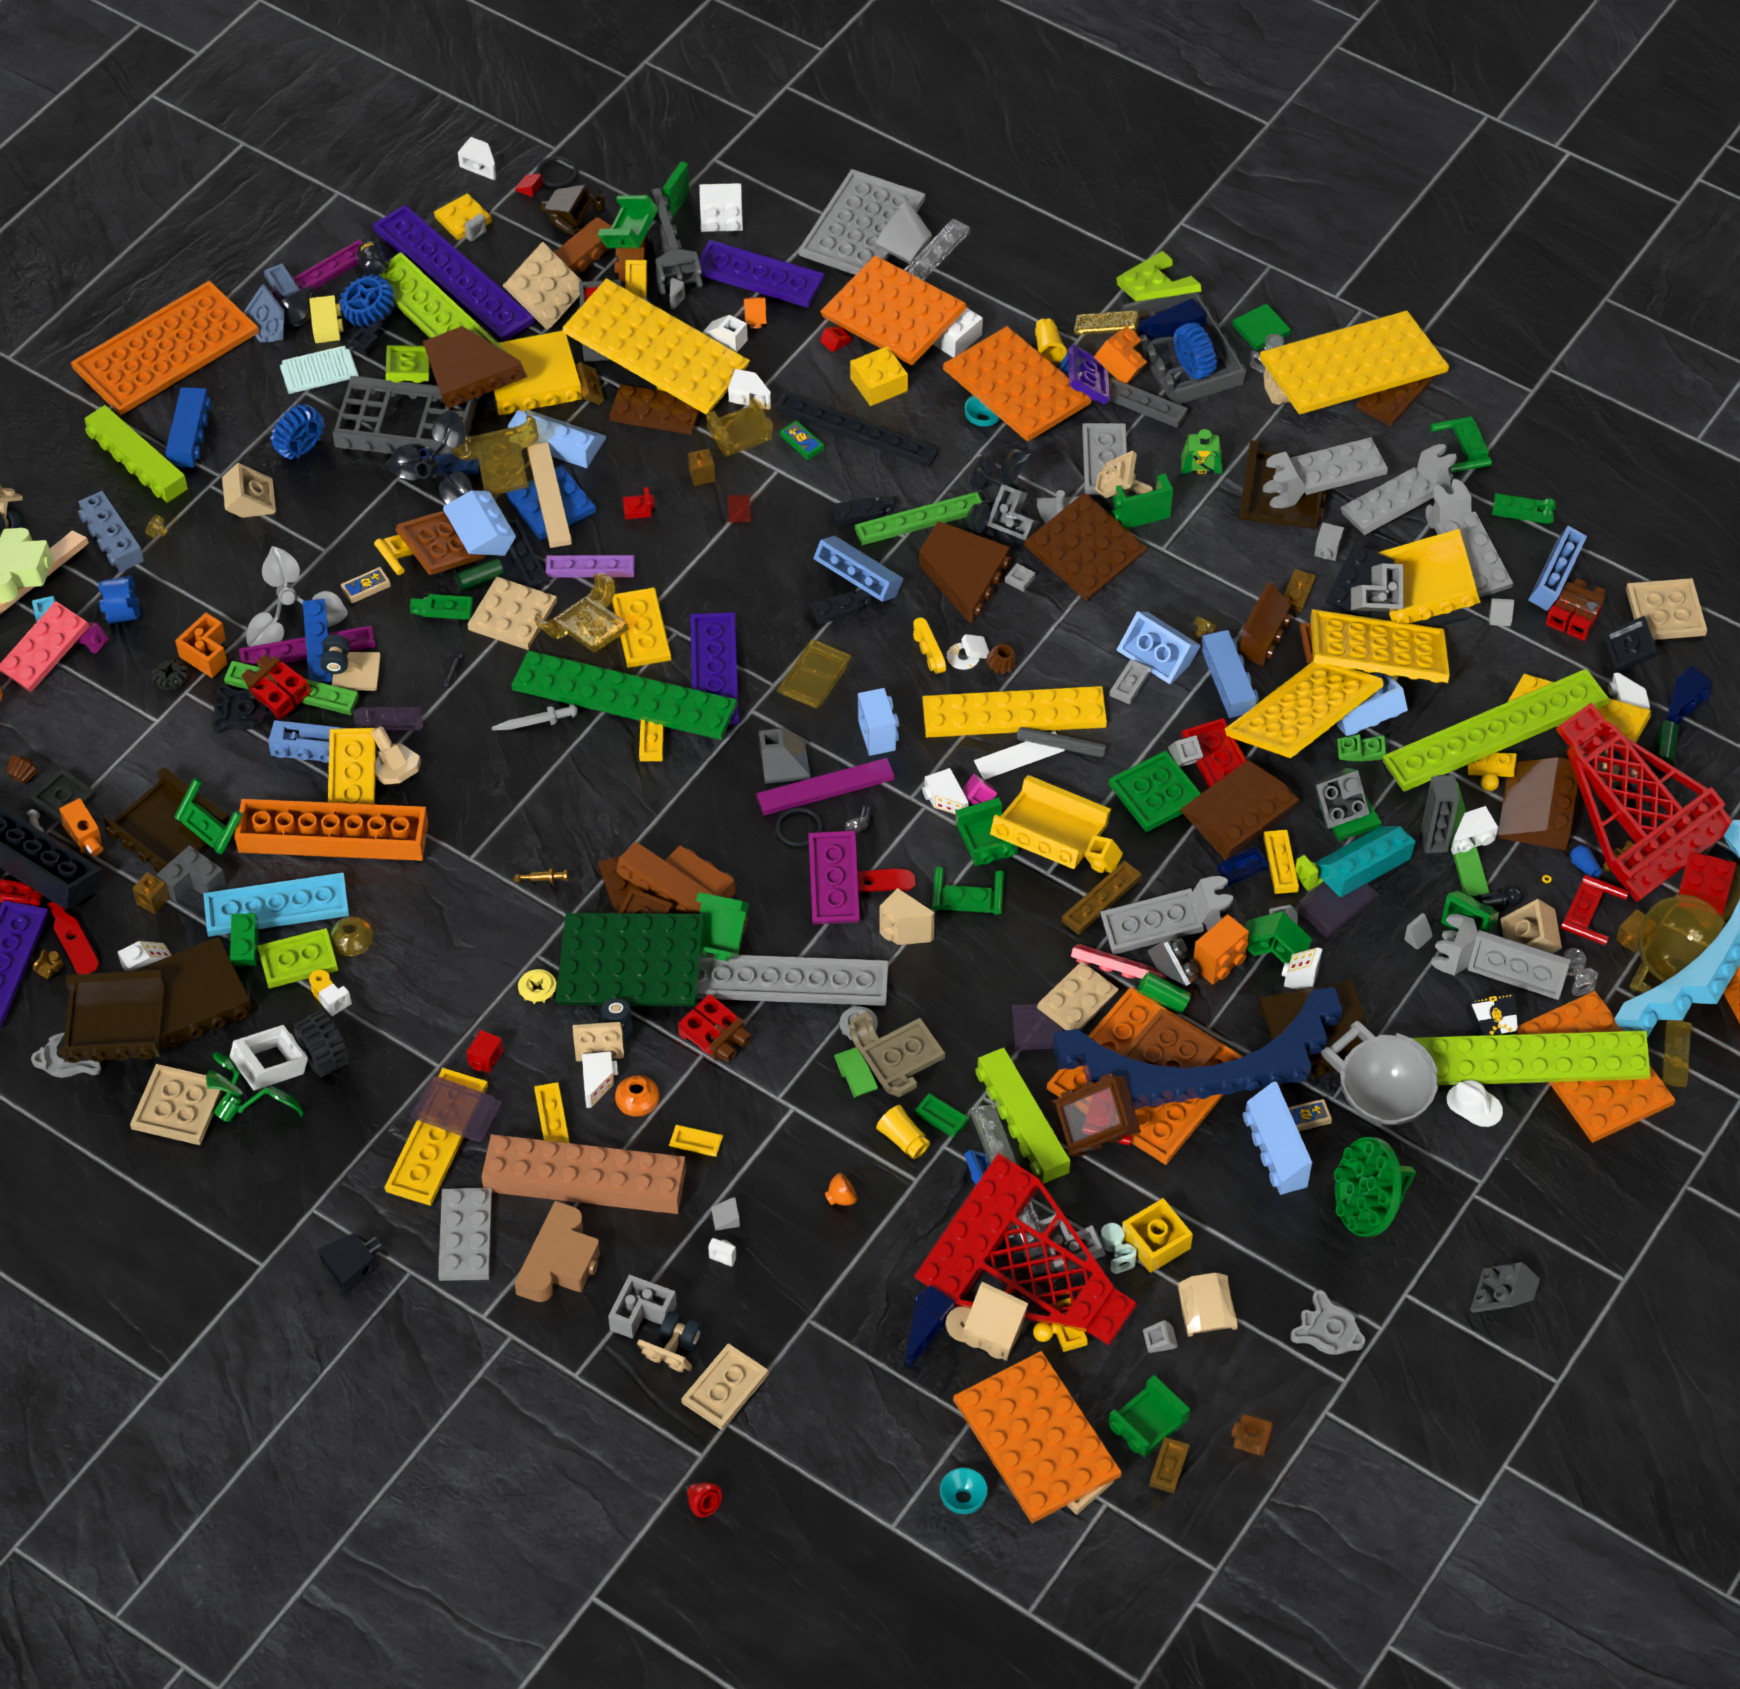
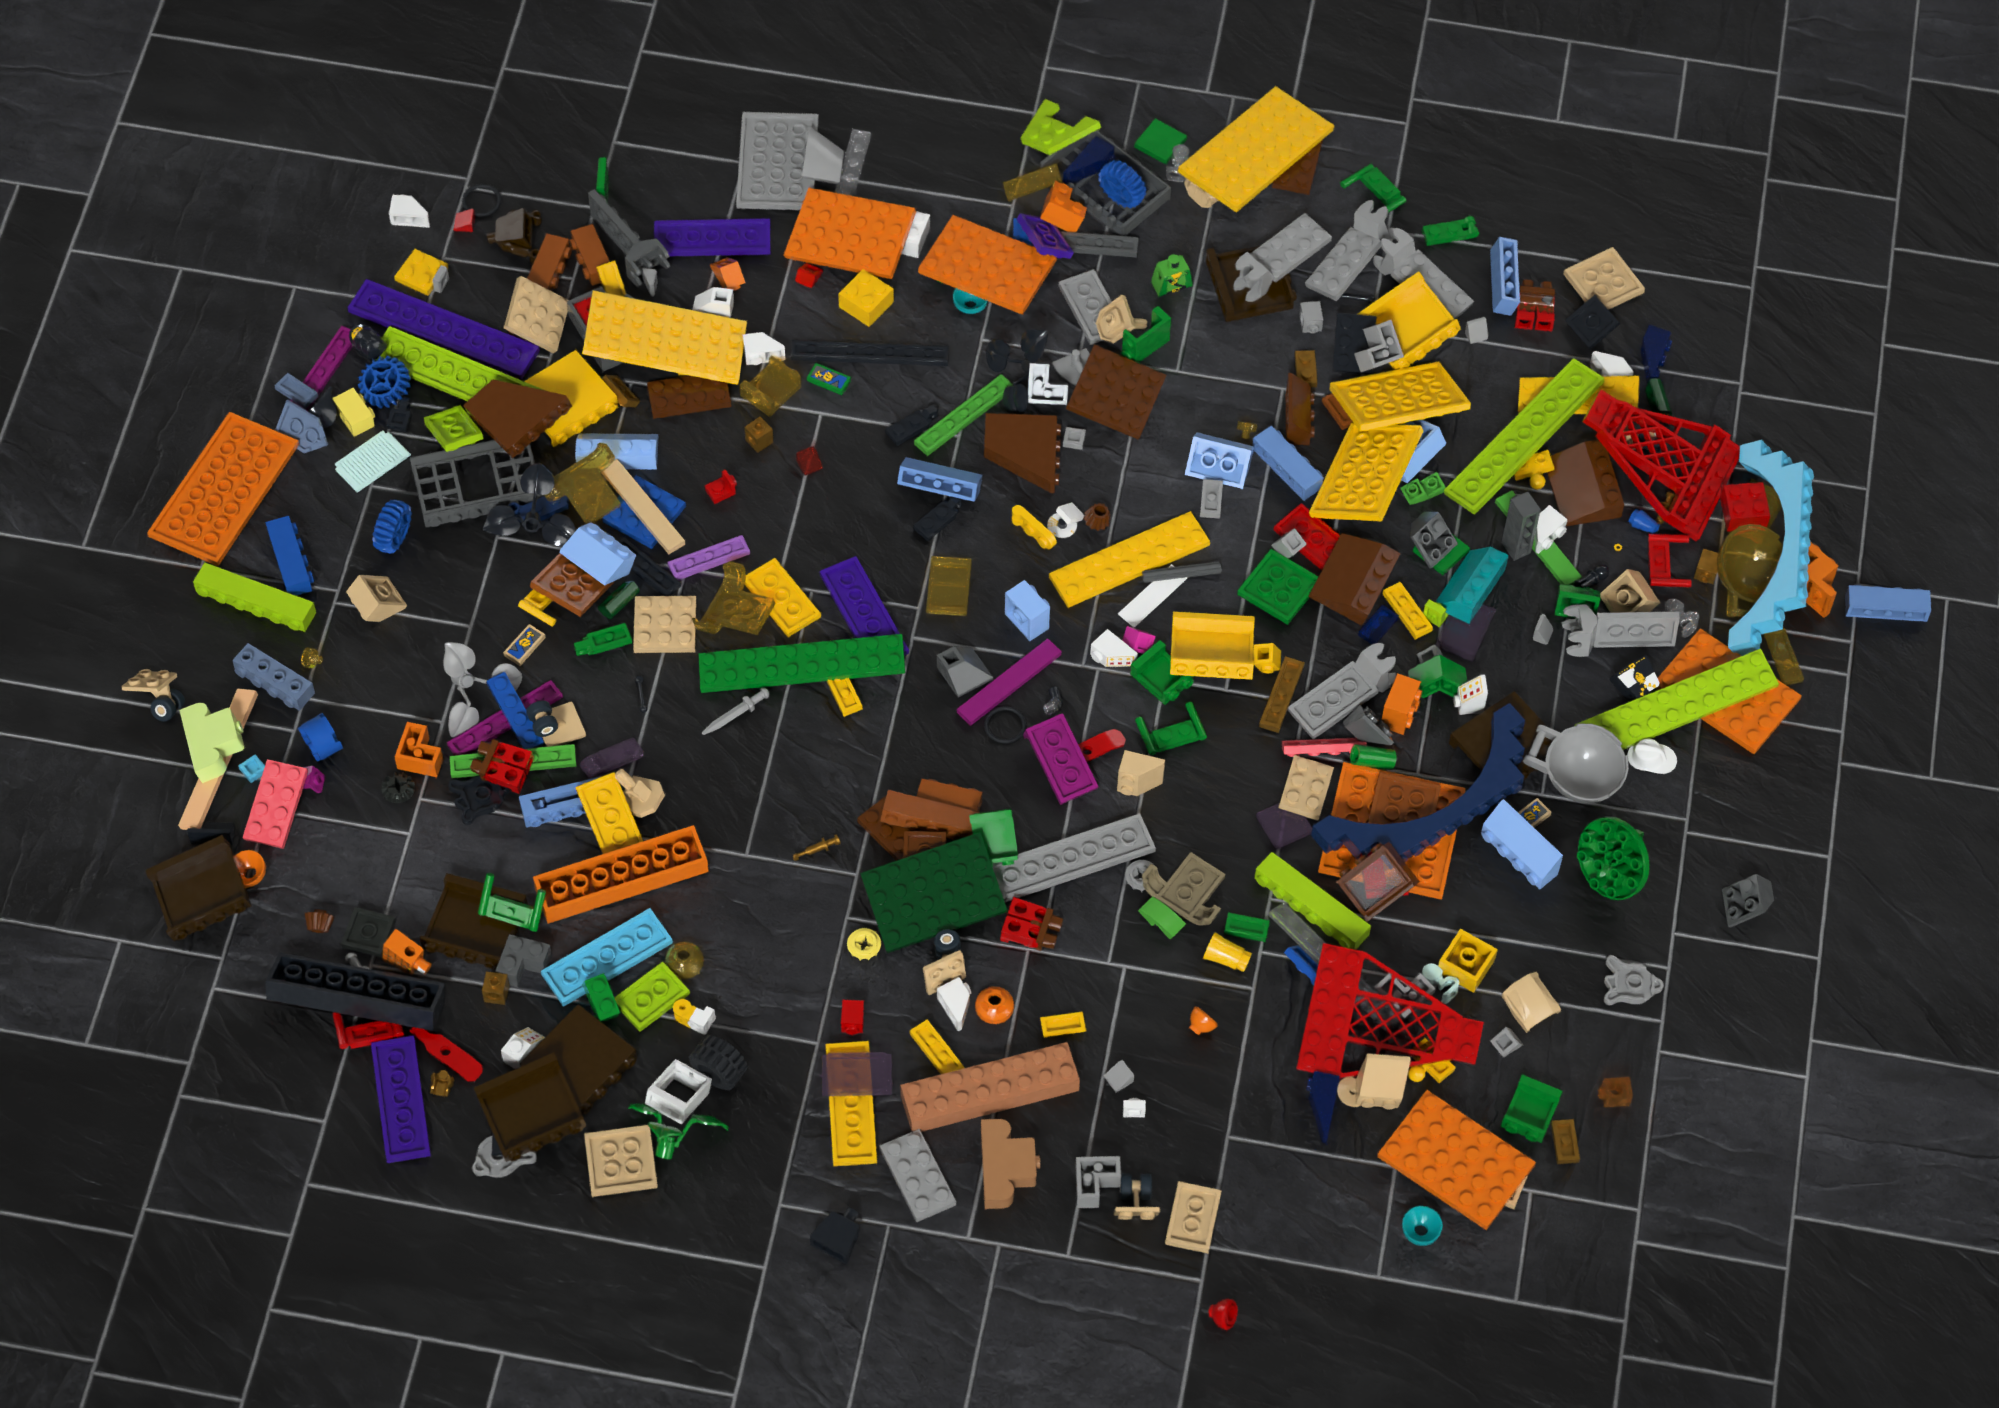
camera: 25 degrees left, 5 degrees up
green panel [597,195,659,248] -> none
white brick [700,183,743,232] -> none
yellow plant [1035,318,1067,365] -> none

